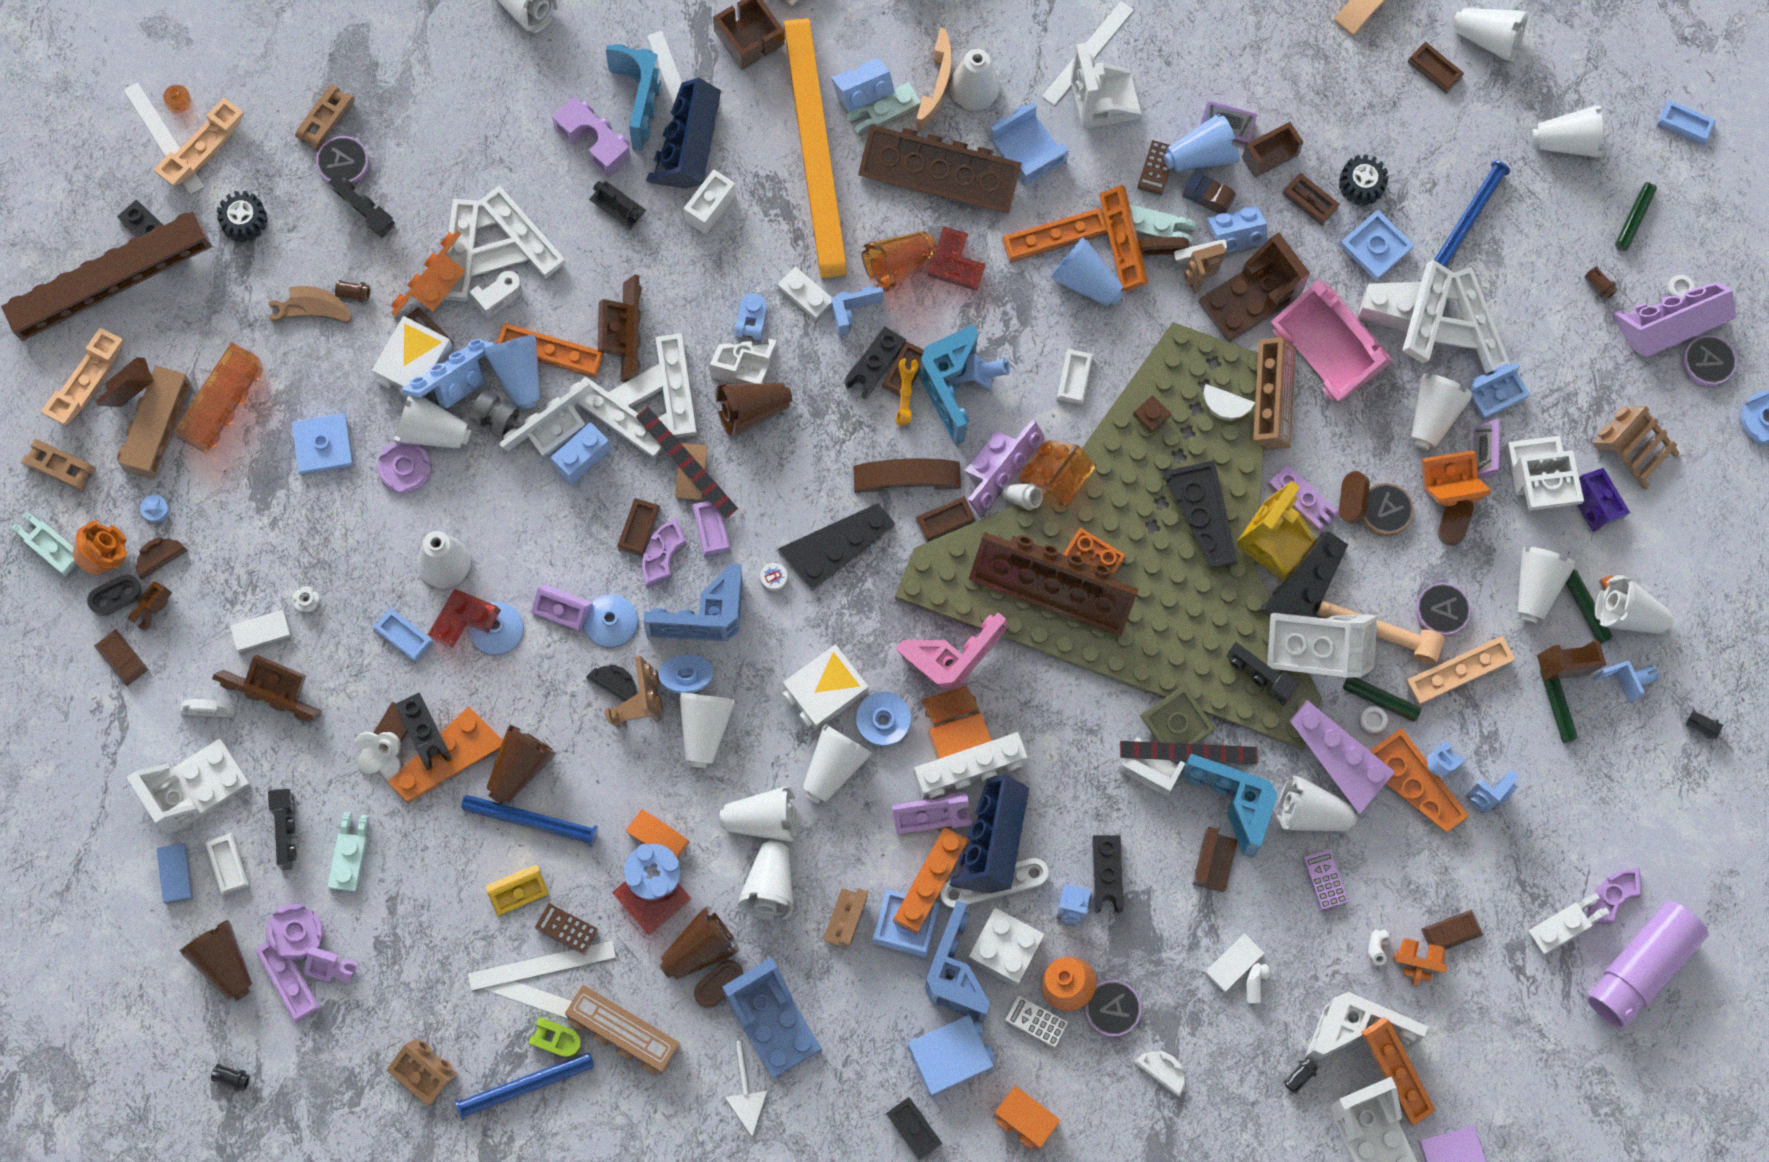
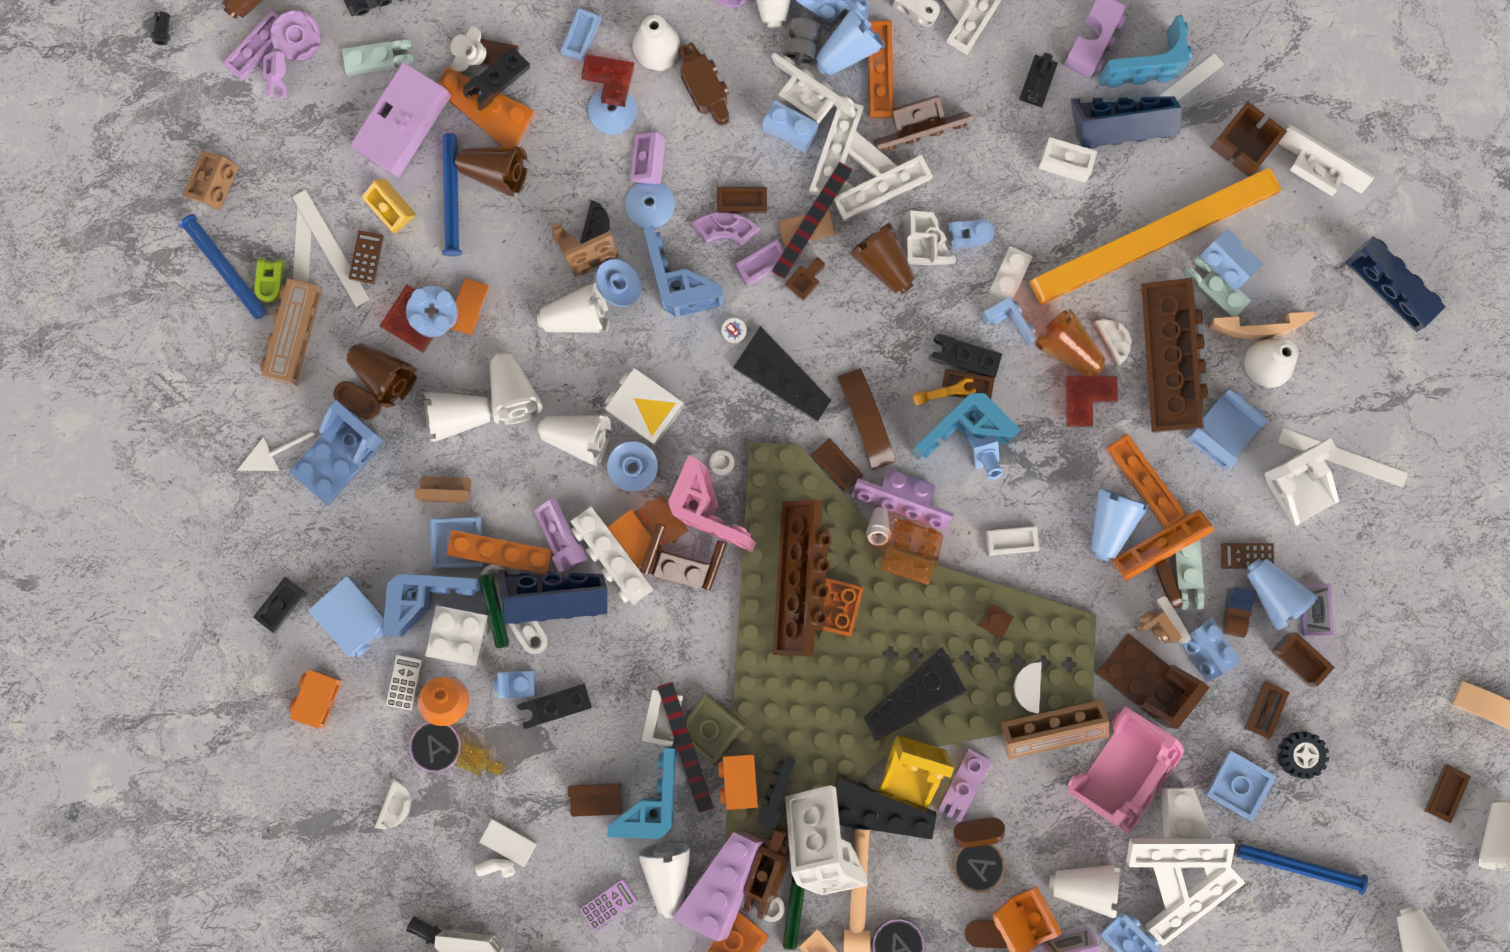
camera: 75 degrees right, 10 degrees up
none -> lavender brick [349,62,452,179]
none -> clear yellow plate [456,742,505,776]
none -> dark green axle [479,573,509,648]
none -> plate [640,523,727,591]
none -> reddish brown hinge [679,42,729,127]
none -> white tile [709,450,734,476]
none -> orange brick [718,754,758,810]
none -> reddish brown hinge [742,827,790,920]
none -> reddish brown plate [784,257,825,302]
none -> white tile [1093,319,1132,366]

